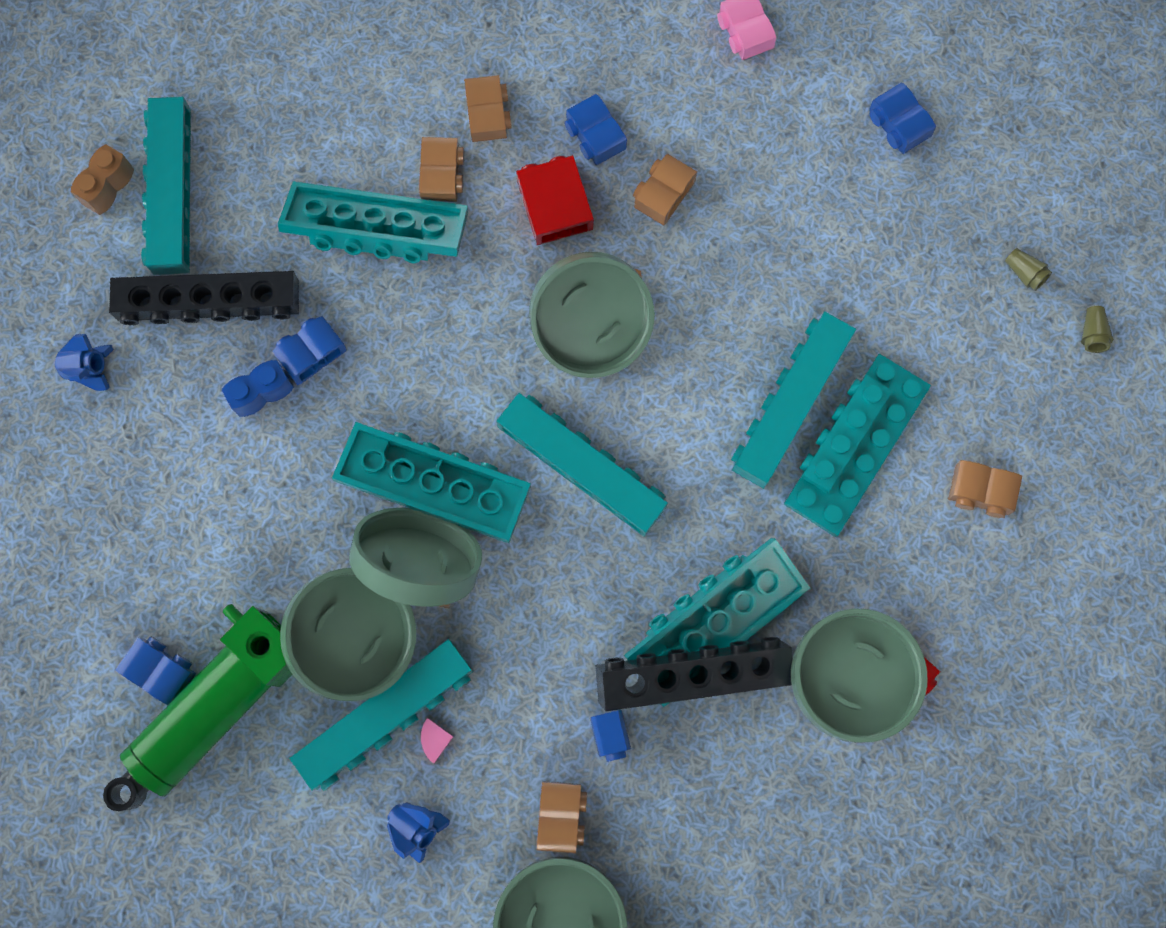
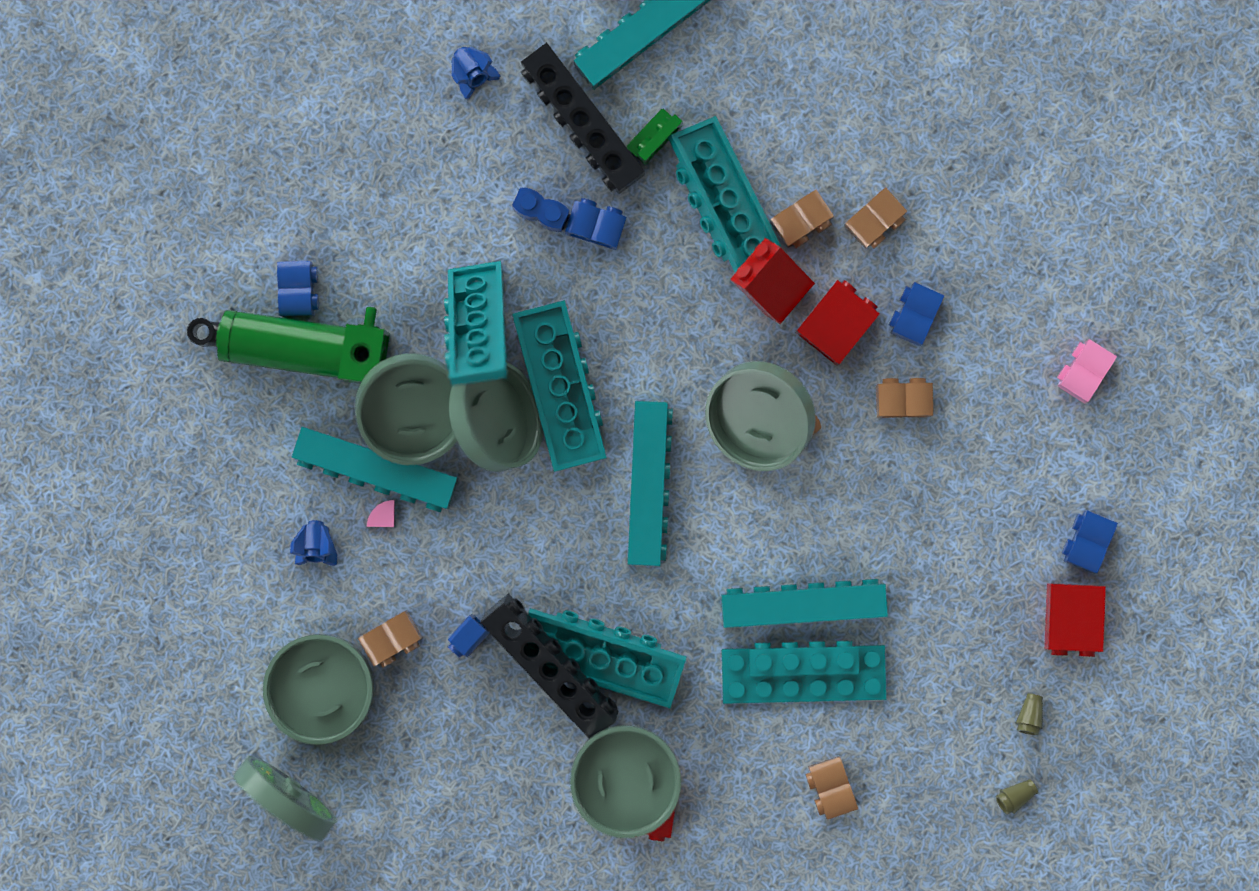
camera: 60 degrees right, 10 degrees up
none -> teal plate [444,261,507,386]
none -> green bracket [627,109,683,166]
none -> red brick [730,238,815,324]
none -> red brick [1044,583,1106,657]

